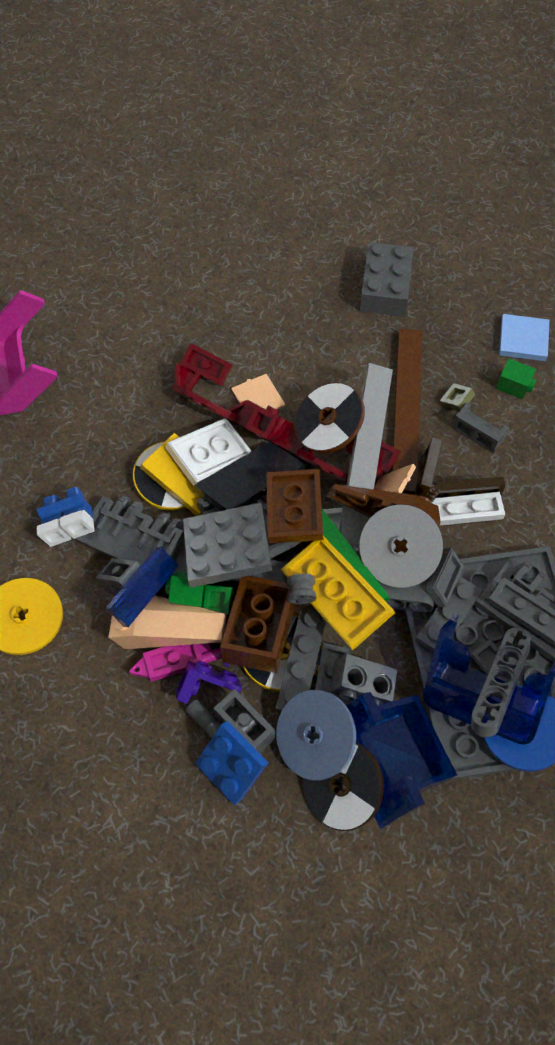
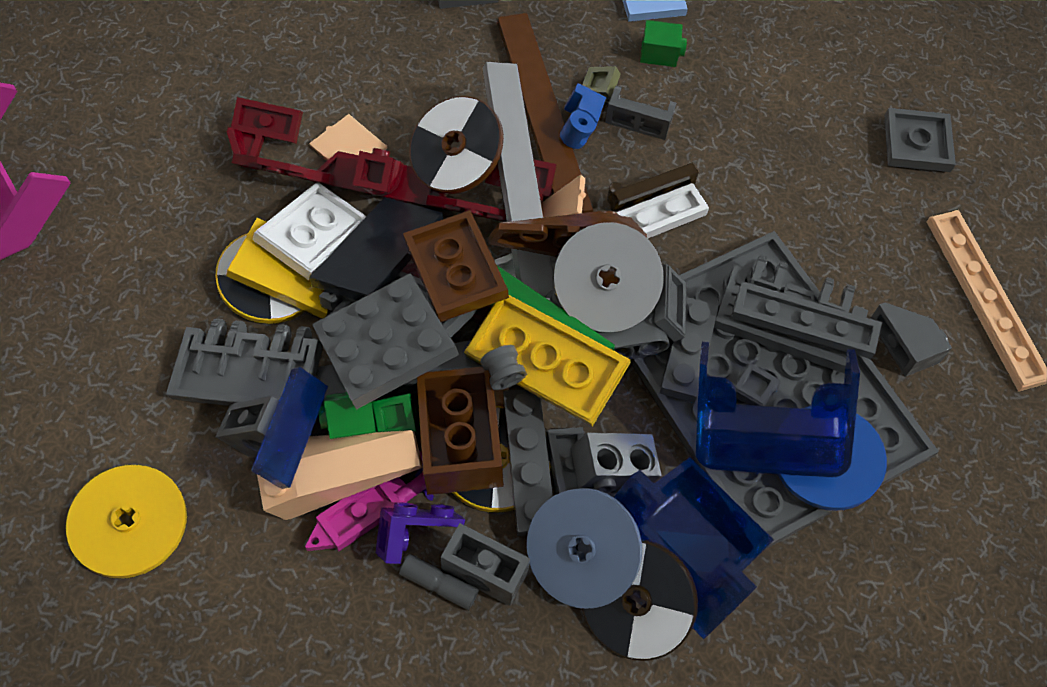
camera: 25 degrees left, 0 degrees up
hips [37,487,95,547] -> none
blue plate [195,721,269,805] -> none
dark brown hinge [414,437,442,503] -> none
dark grey beam [471,627,531,737] -> none
none -> blue leg [560,83,606,149]

